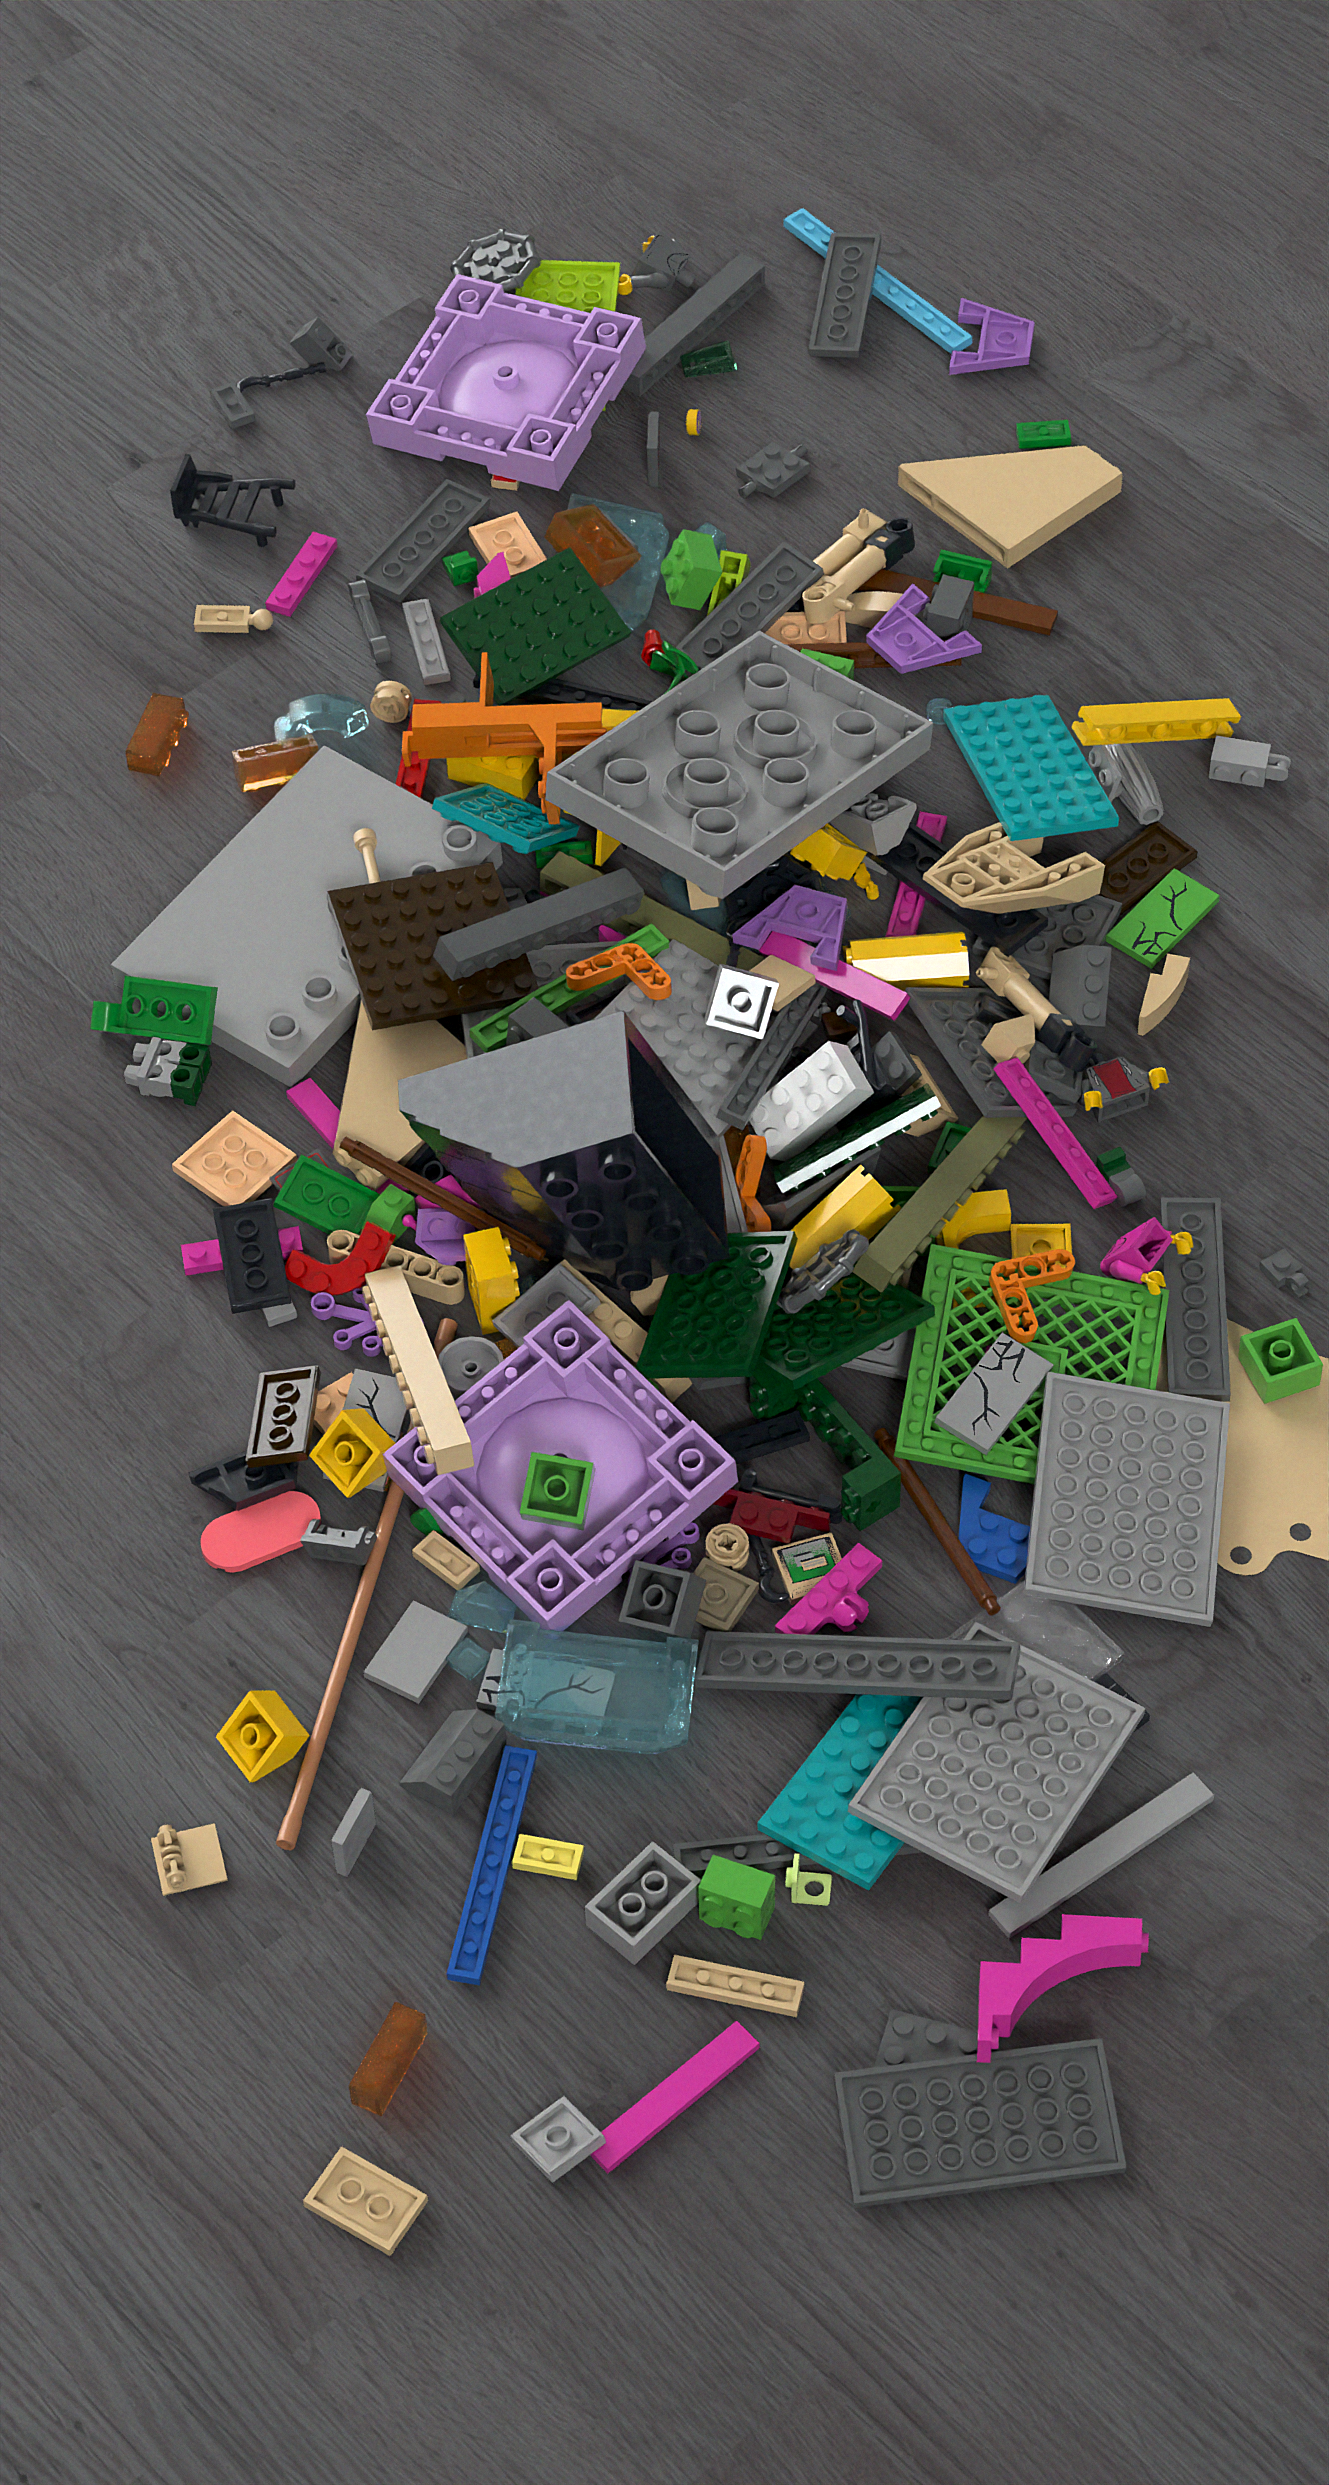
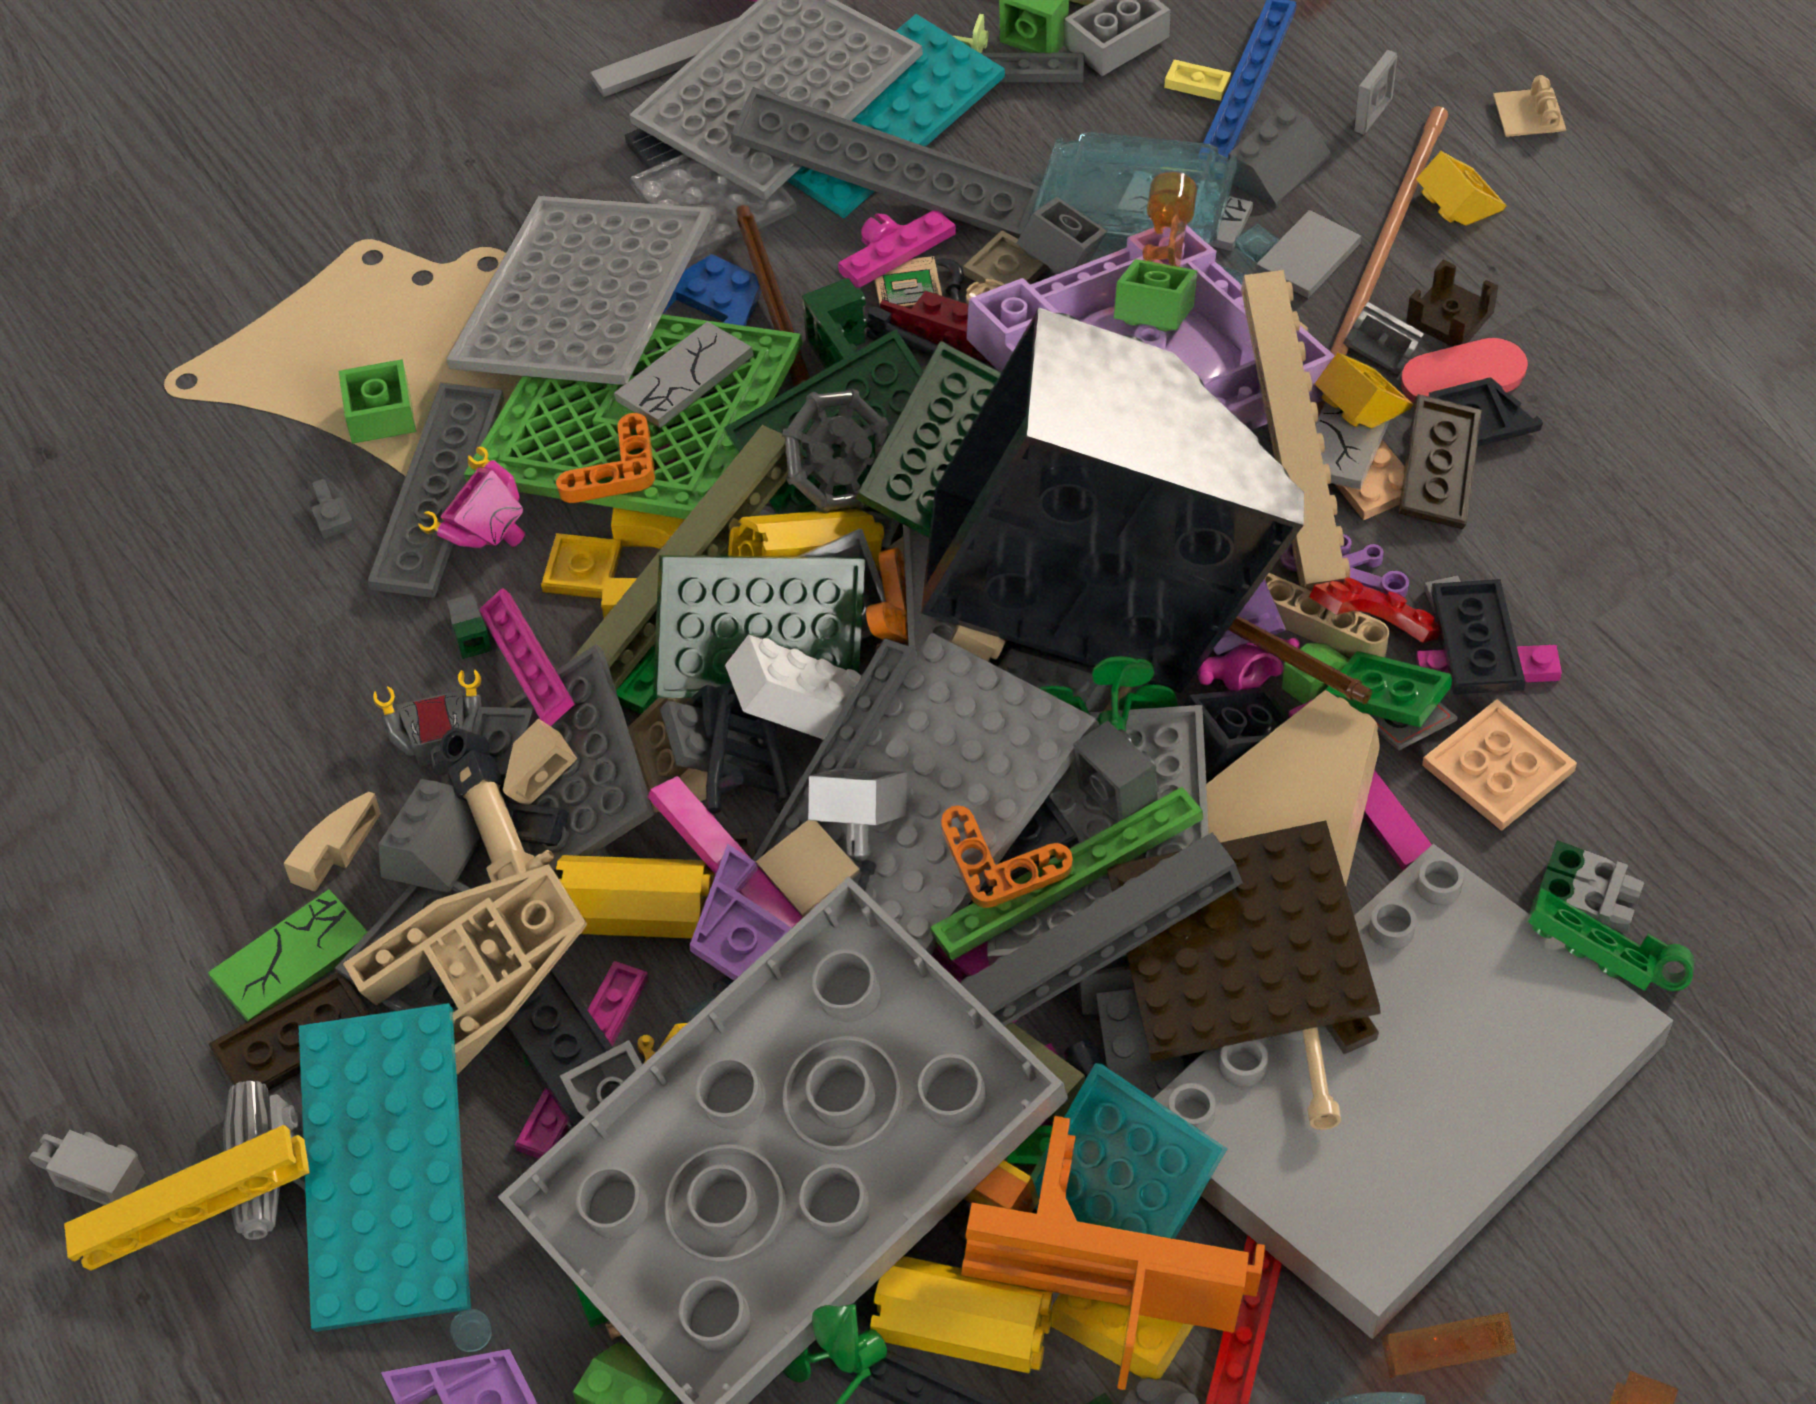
camera: 170 degrees left, 0 degrees up
none -> clear orange piece [1143,172,1197,267]
none -> dark brown panel [1406,259,1498,347]

